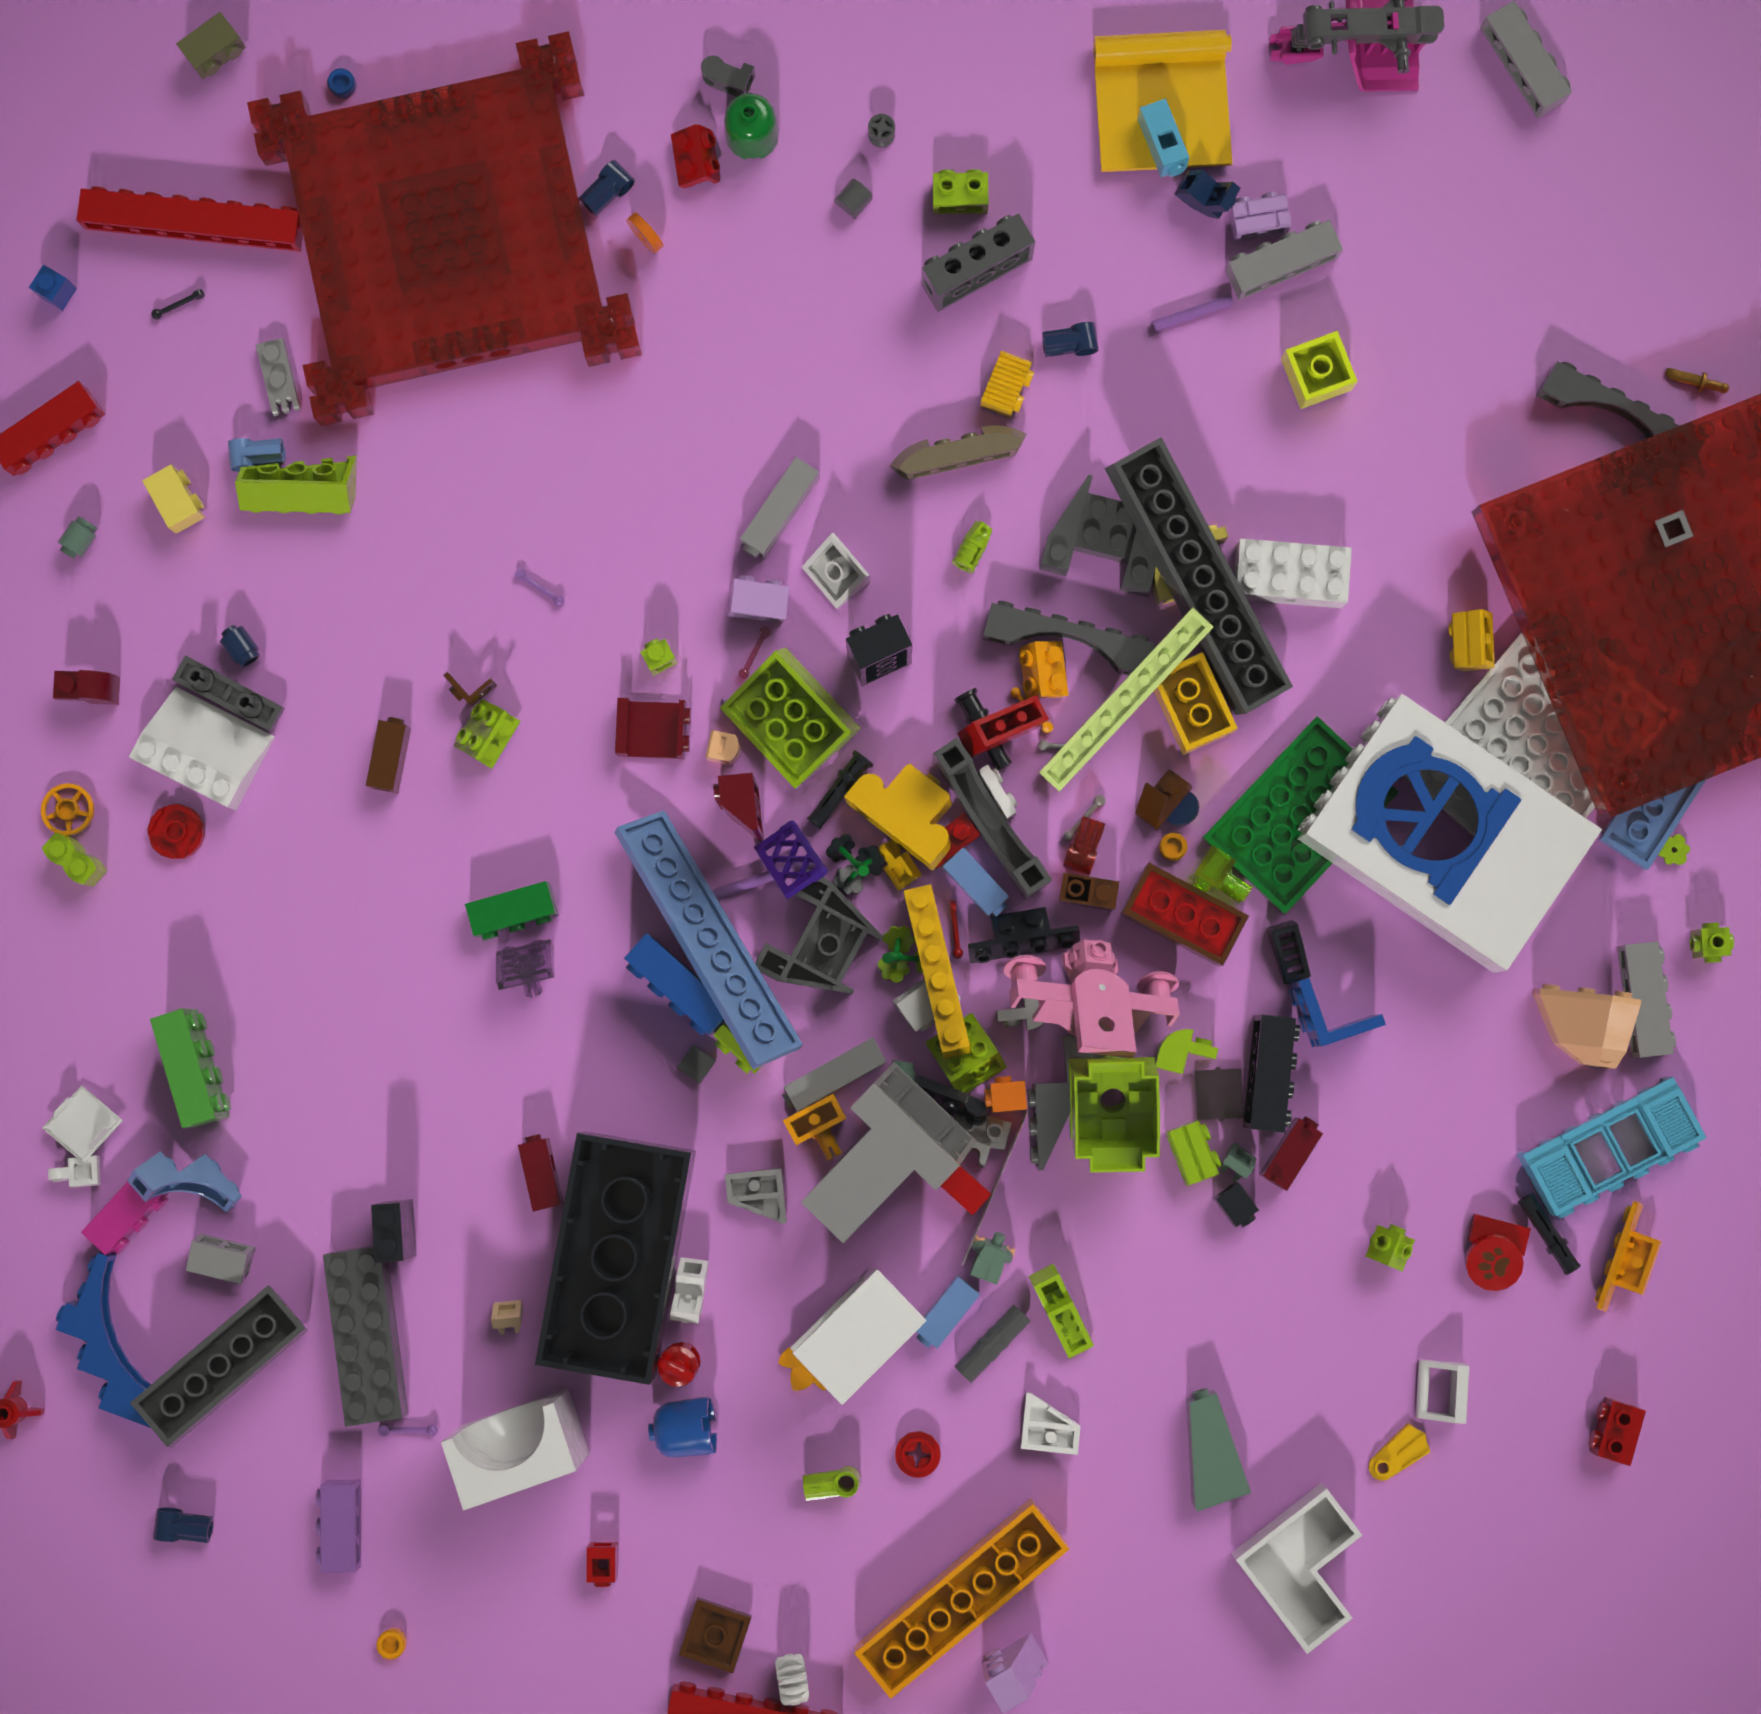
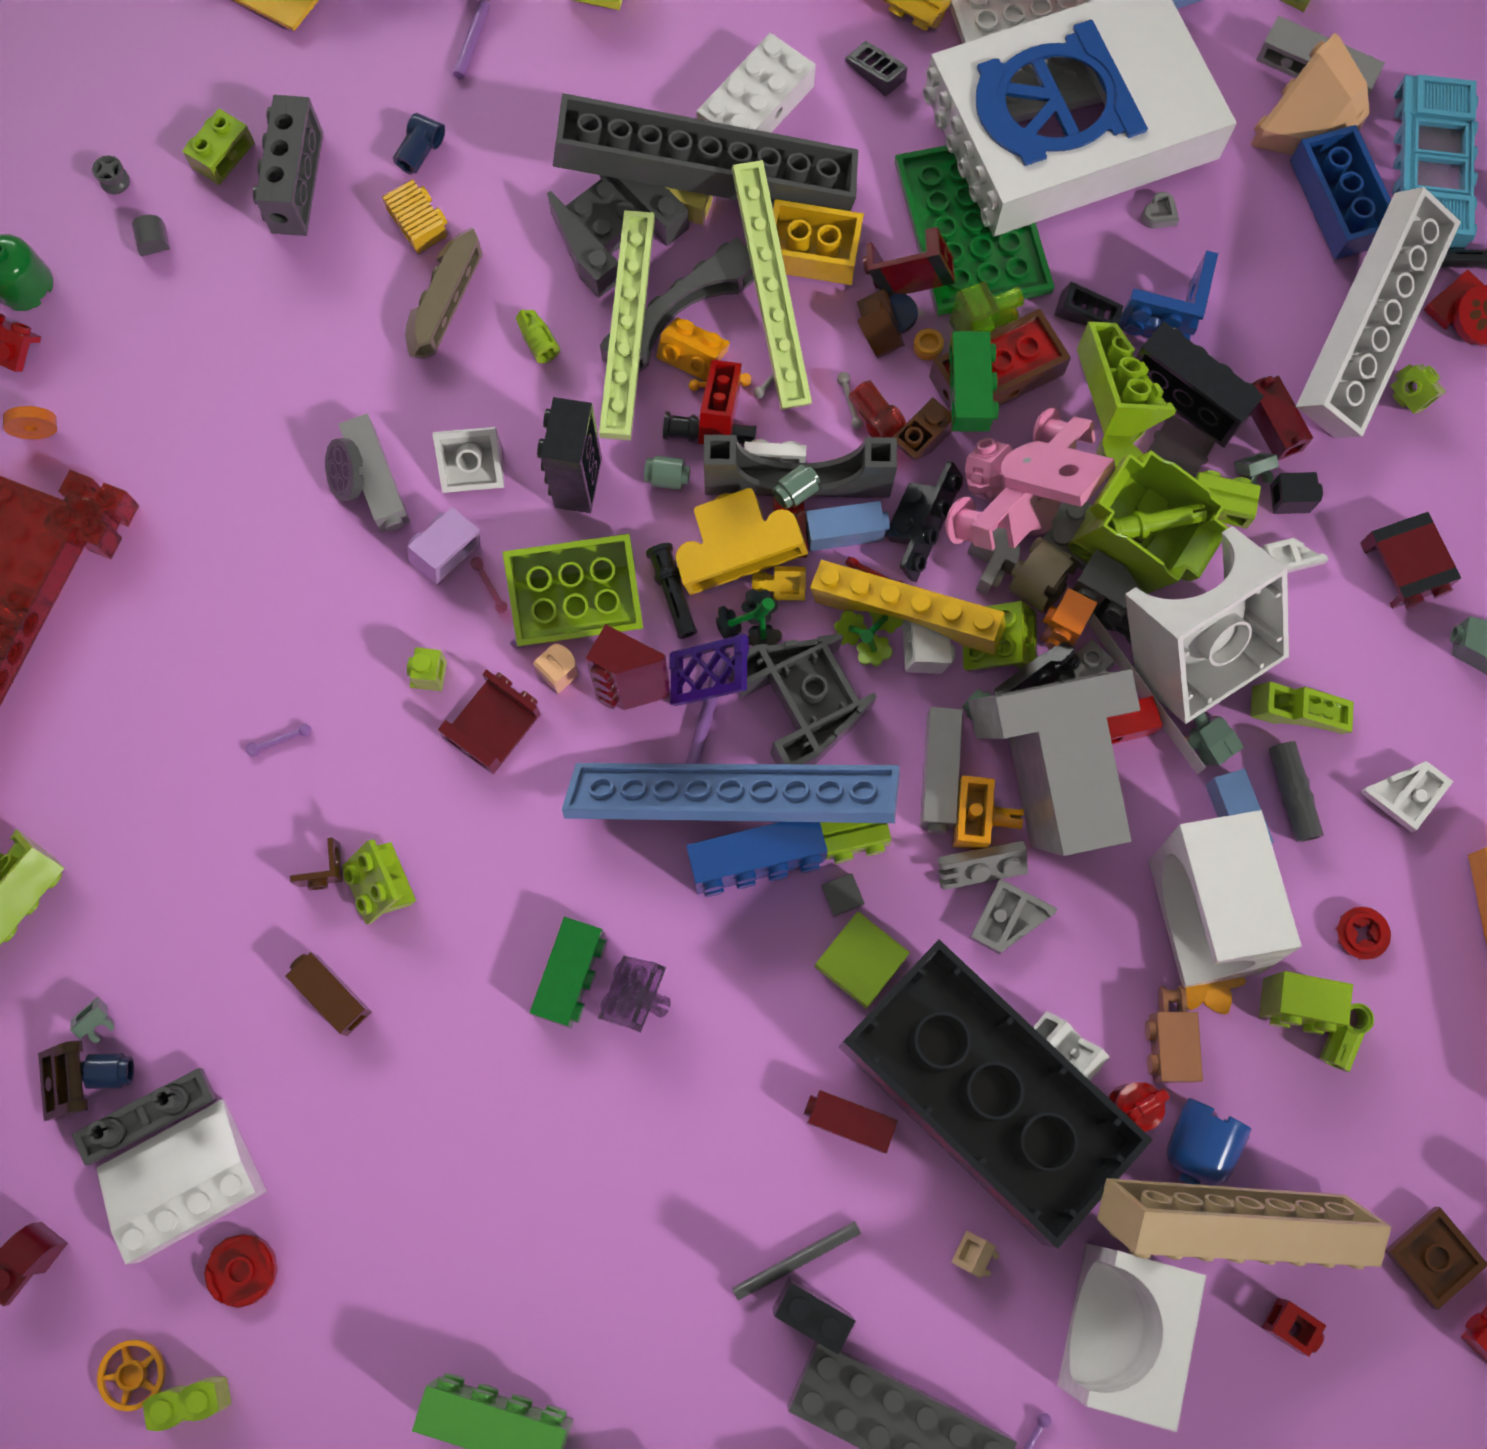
camera: 60 degrees left, 10 degrees down
none -> dark brown plate [38,1041,88,1121]
none -> sand green tile [70,997,114,1043]
none -> tile [325,438,364,501]
none -> yellowish green plate [599,210,655,440]
none -> sand green brick [644,455,690,490]
none -> dark grey bar [732,1221,861,1301]
none -> sand green brick [772,465,820,510]
none -> lime slope [814,911,910,1009]
none -> black slope [845,41,908,97]
none -> dark red panel [863,227,955,297]
none -> light grey hinge [938,841,1028,890]
none -> green brick [949,331,999,432]
none -> dark tan brick [1008,537,1079,613]
none -> lime wedge [1077,321,1177,436]
none -> tan brick [1097,1178,1392,1269]
none -> lime pin [1108,502,1207,540]
none -> white piece [1125,526,1289,724]
none -> light grey tile [1141,192,1179,229]
none -> nougat brick [1145,986,1203,1083]
none -> lime brick [1259,971,1353,1035]
none -> white tile [1262,538,1328,573]
none -> blue brick [1290,125,1391,260]
none -> white brick [1296,187,1461,438]
none -> dark red panel [1360,512,1461,609]

